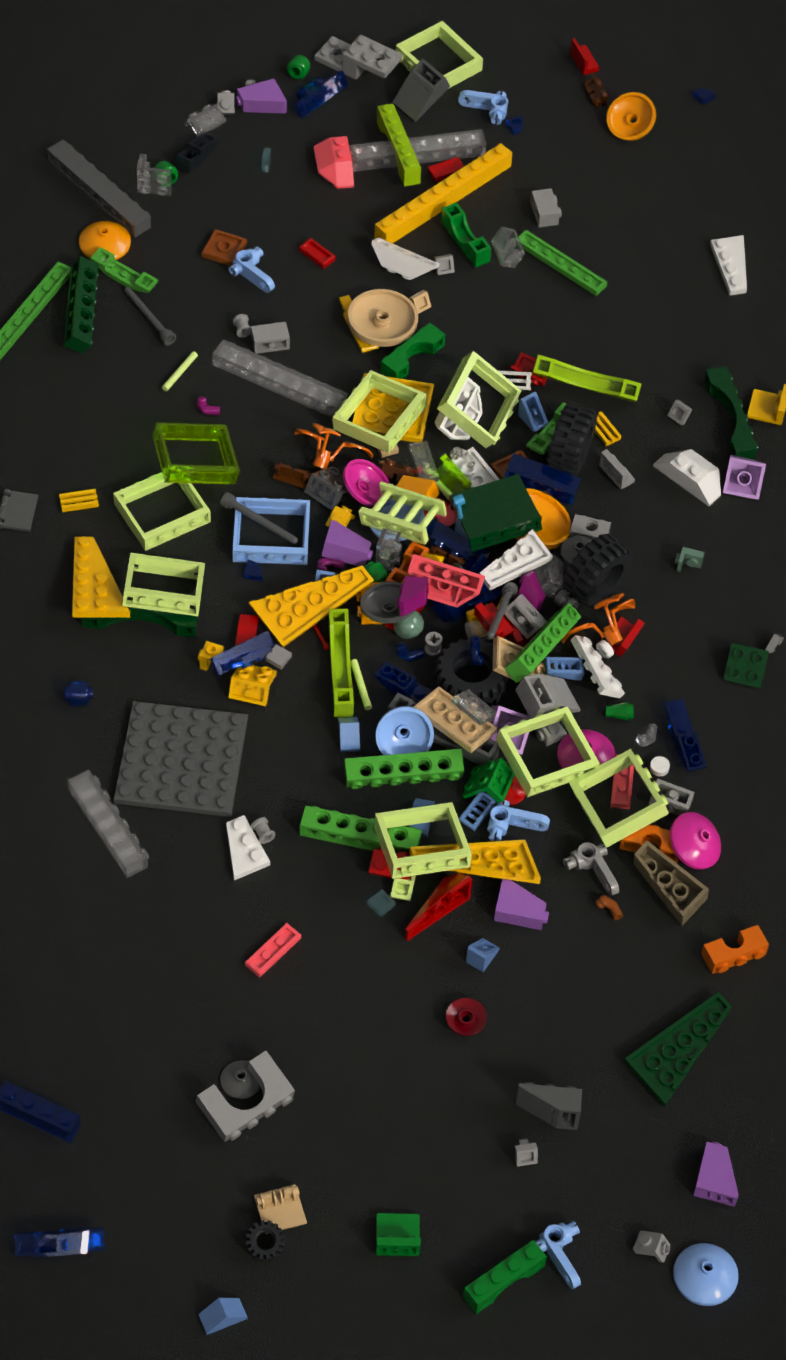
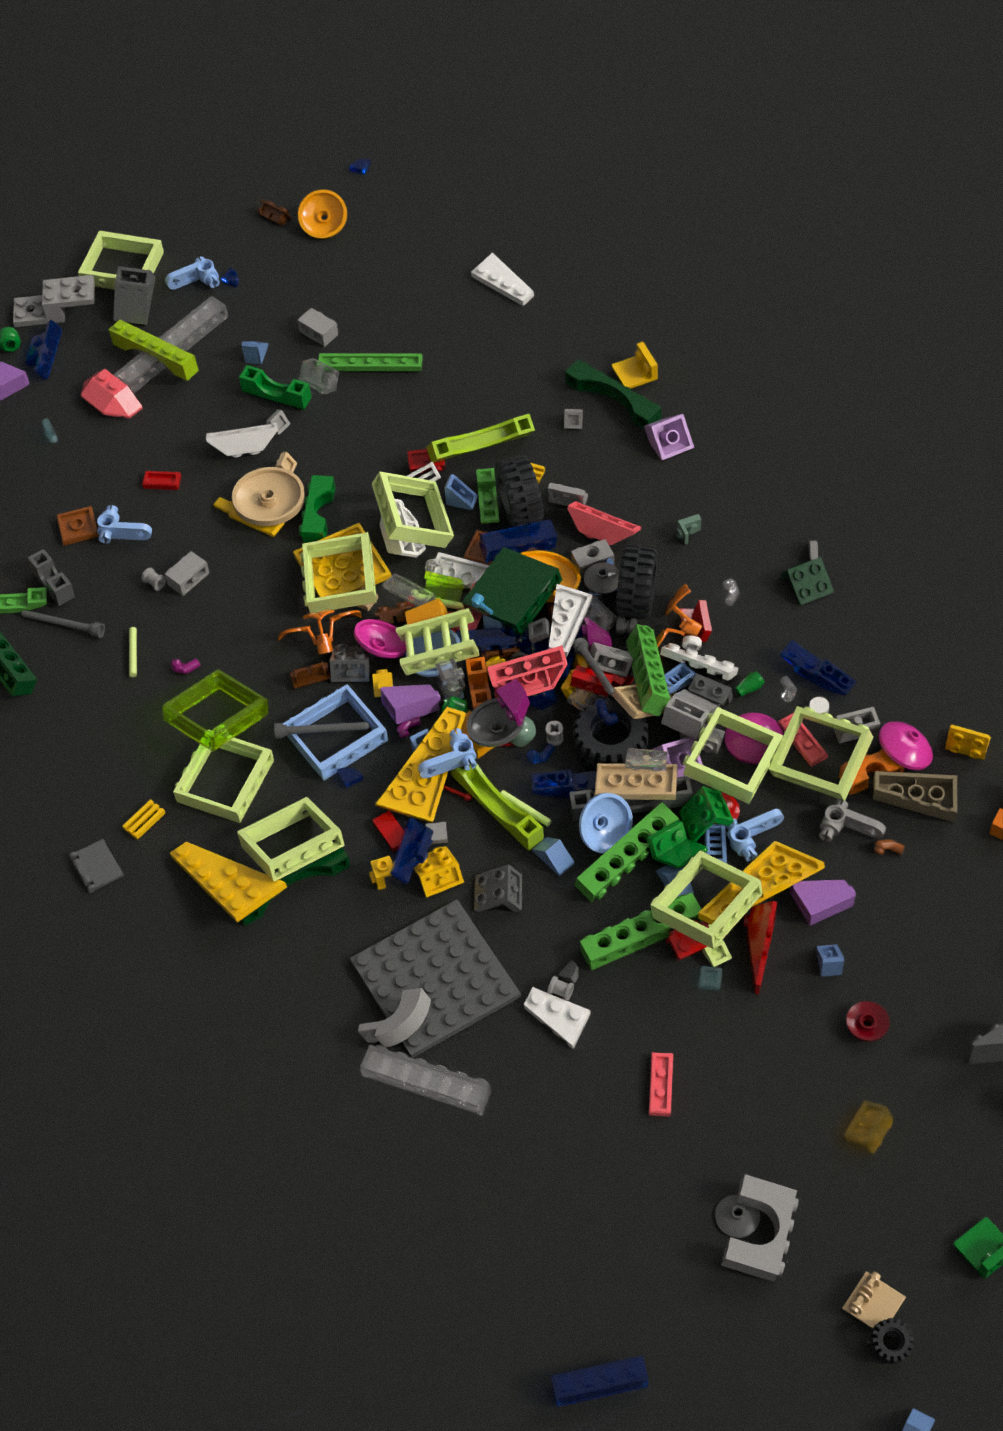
camera: 30 degrees left, 0 degrees up
clear blue head [64,681,93,706] -> none
clear brick [213,339,348,418] -> none
yellow brick [374,143,512,244] -> none
red tile [428,157,464,182] -> none
red panel [570,38,599,75] -> none
white wedge [653,449,721,506] -> none
none -> dark grey arch [28,549,75,606]
none -> medium blue slope [242,341,268,364]
none -> light grey arch [358,988,431,1047]
none -> light blue piece [418,729,477,778]
none -> dark grey bracket [474,864,522,912]
none -> dark grey tile [528,618,551,643]
none -> dark grey tile [558,960,579,983]
none -> coral wedge [567,501,641,545]
none -> green bracket [647,820,708,869]
none -> dark grey bracket [688,673,733,705]
none -> clear arm [723,579,740,606]
none -> clear yellow bracket [844,1100,893,1154]
none -> yellow bracket [945,725,991,760]

